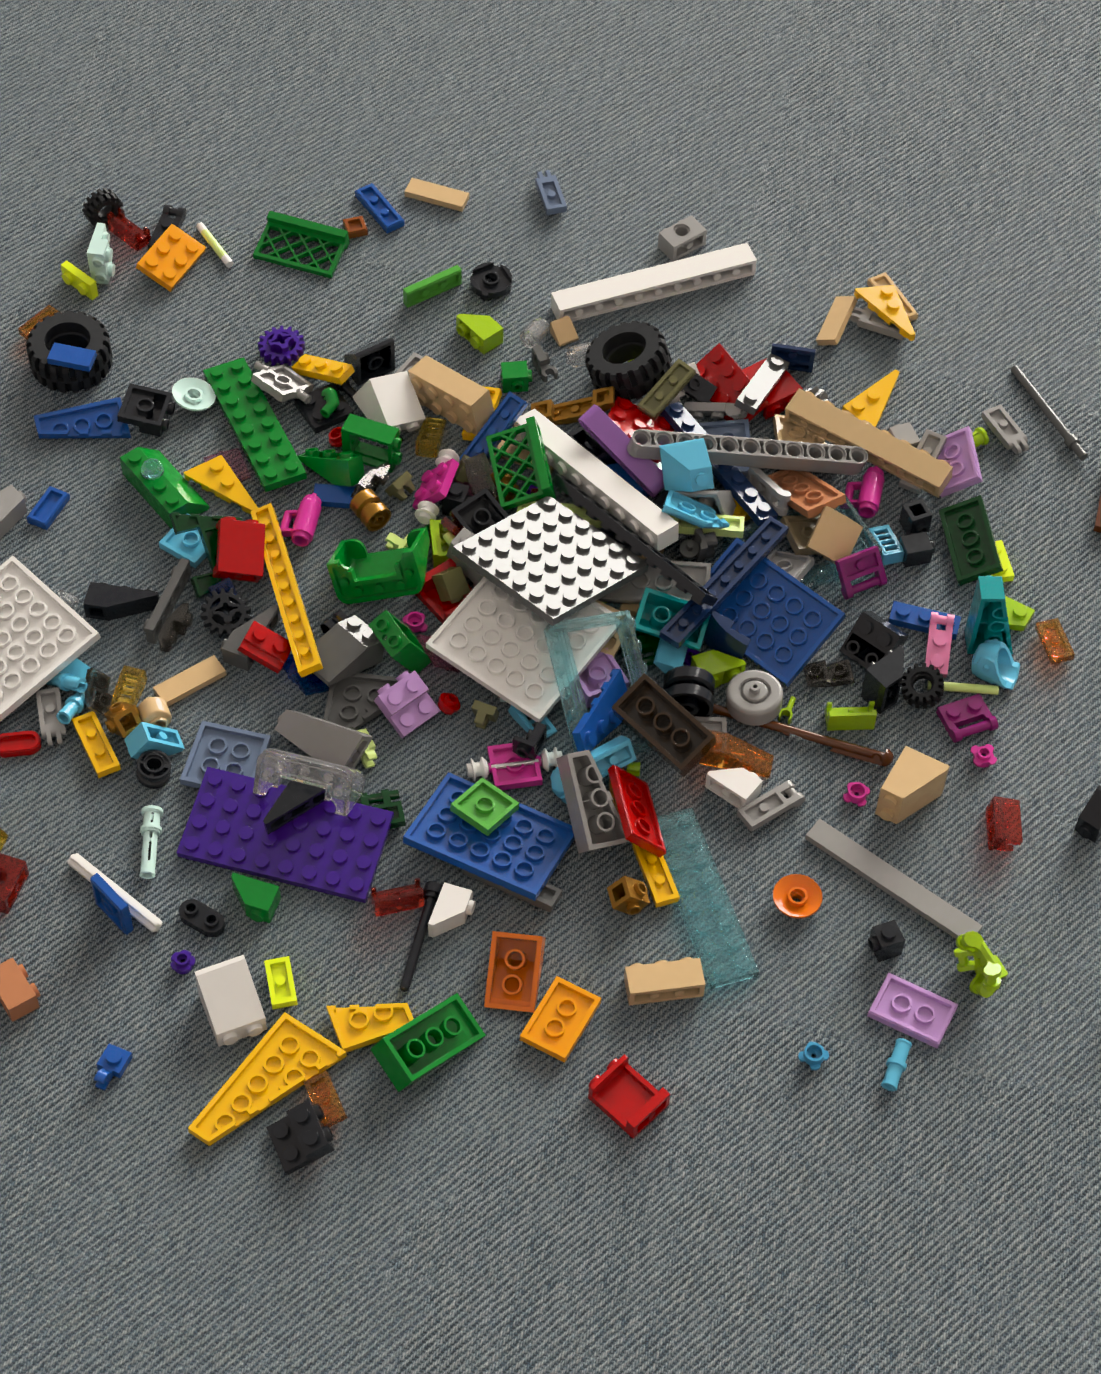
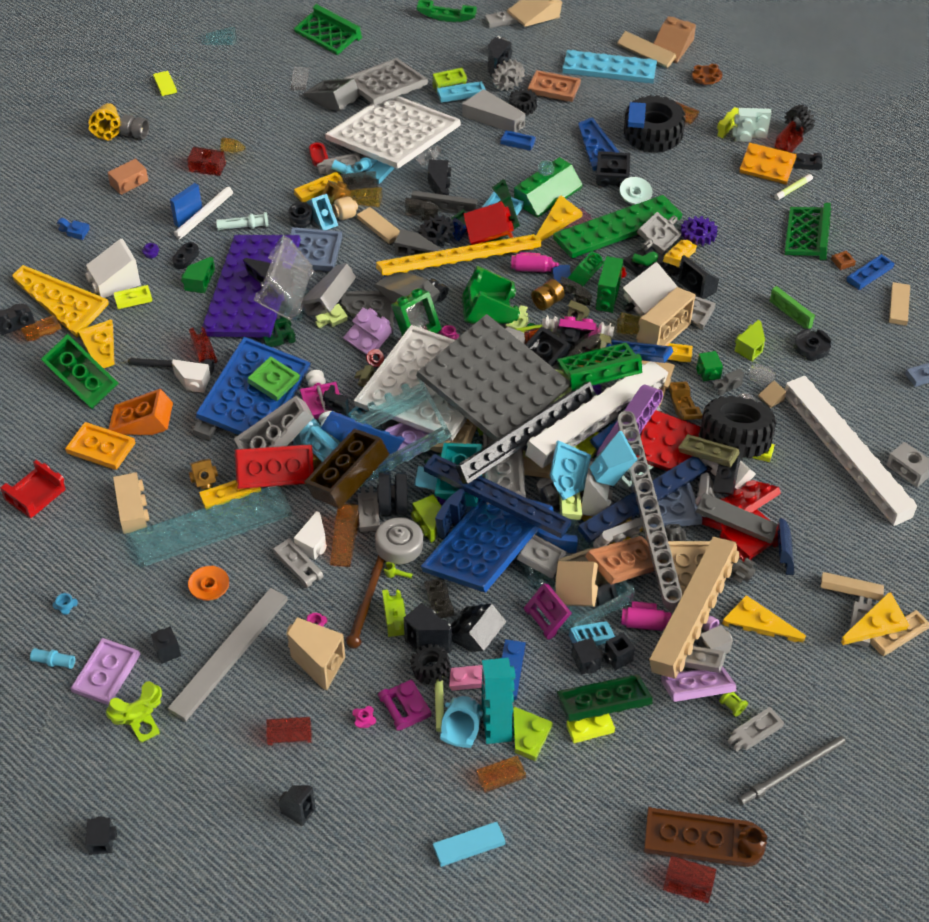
camera: 85 degrees right, 5 degrees down
red plate [237,620,291,674] -> none

